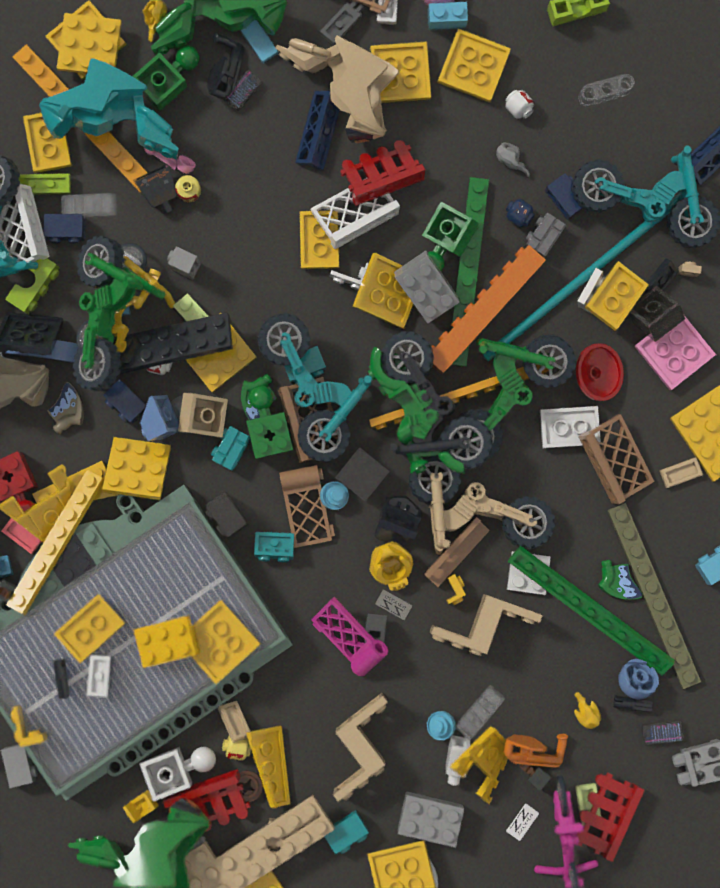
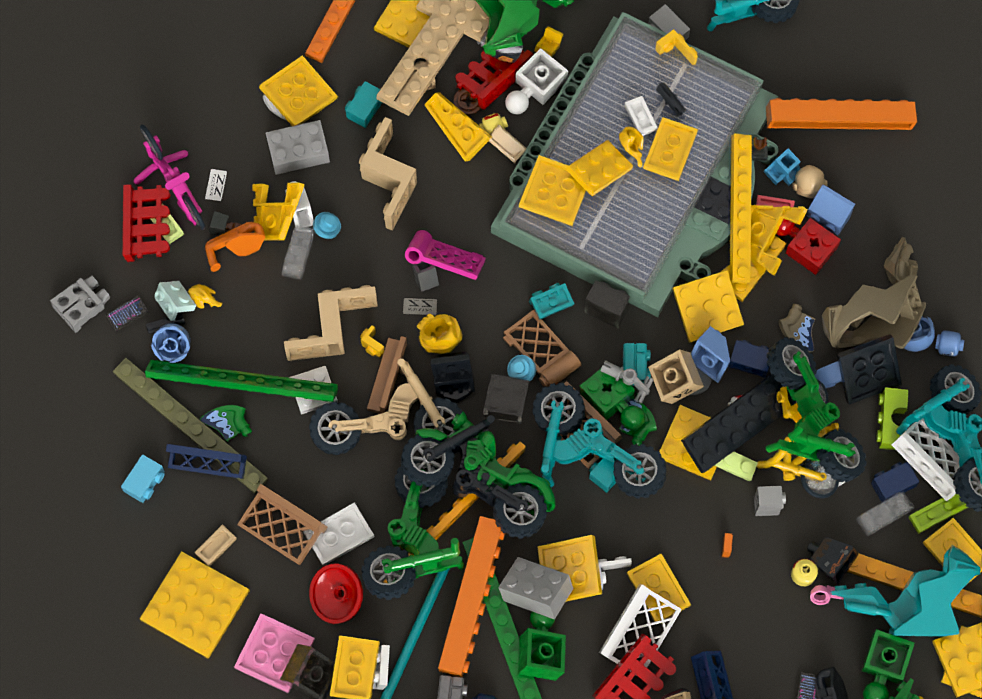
camera: 155 degrees right, 15 degrees down
none -> light aqua bracket [155,281,196,321]
none -> dark blue fence [166,444,247,479]
none -> light grey pin [601,360,654,404]
none -> yellow piece [619,127,643,167]
none -> orange tile [722,533,733,558]

